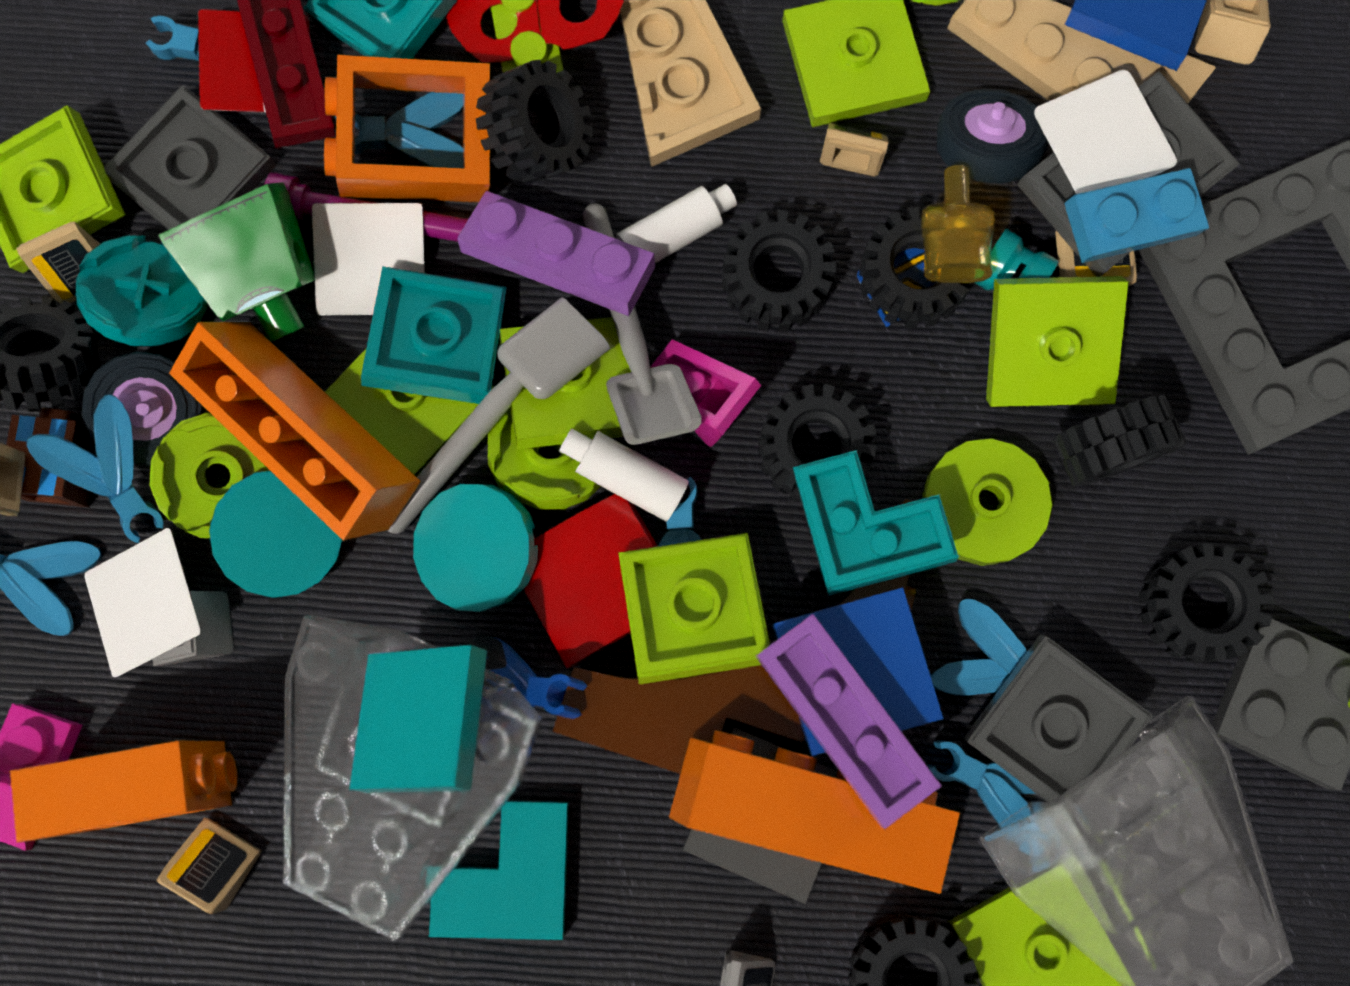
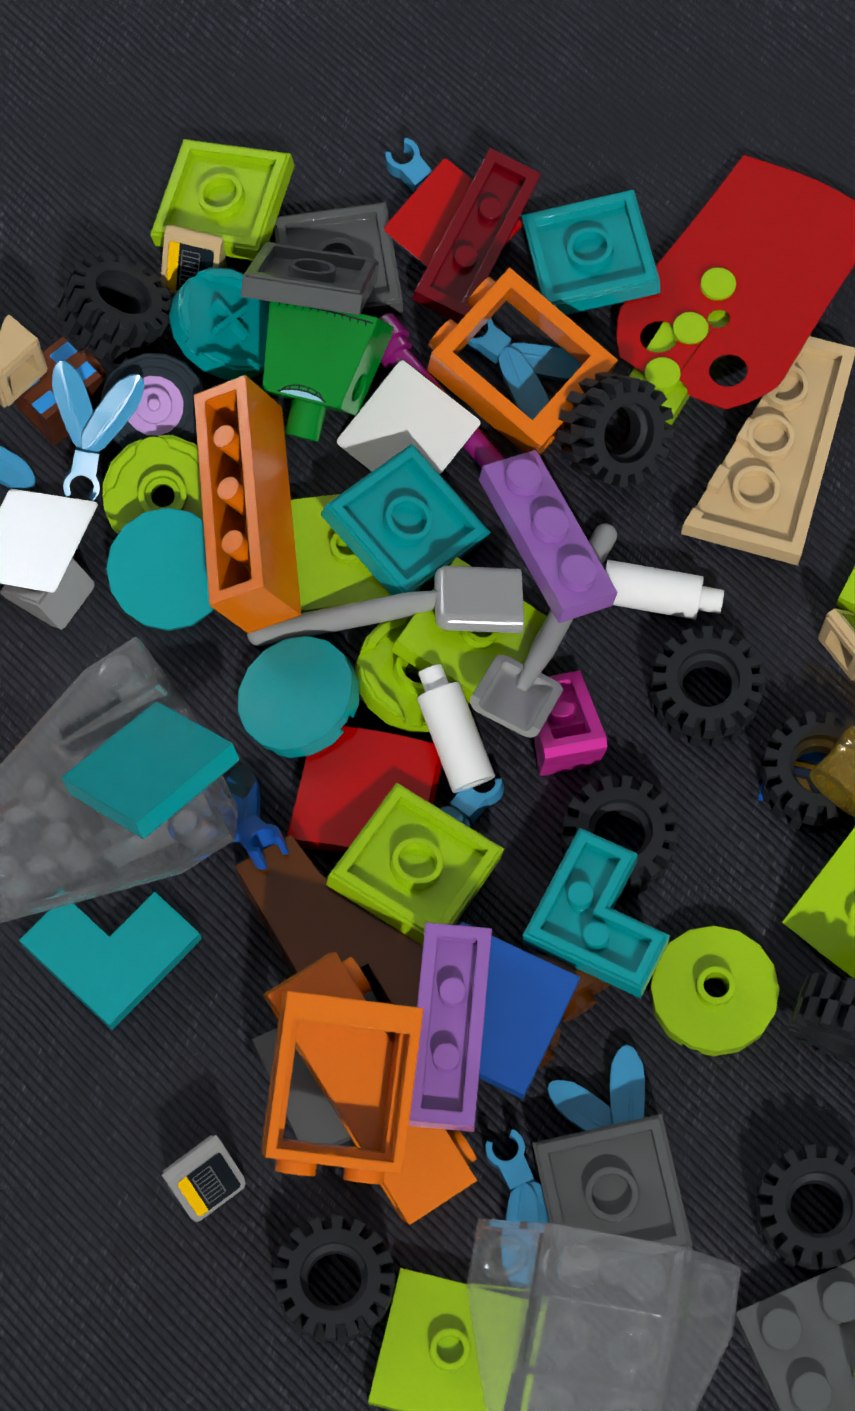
camera: 40 degrees right, 10 degrees down
none -> dark grey tile [241,242,379,315]
none -> orange window [261,990,424,1184]

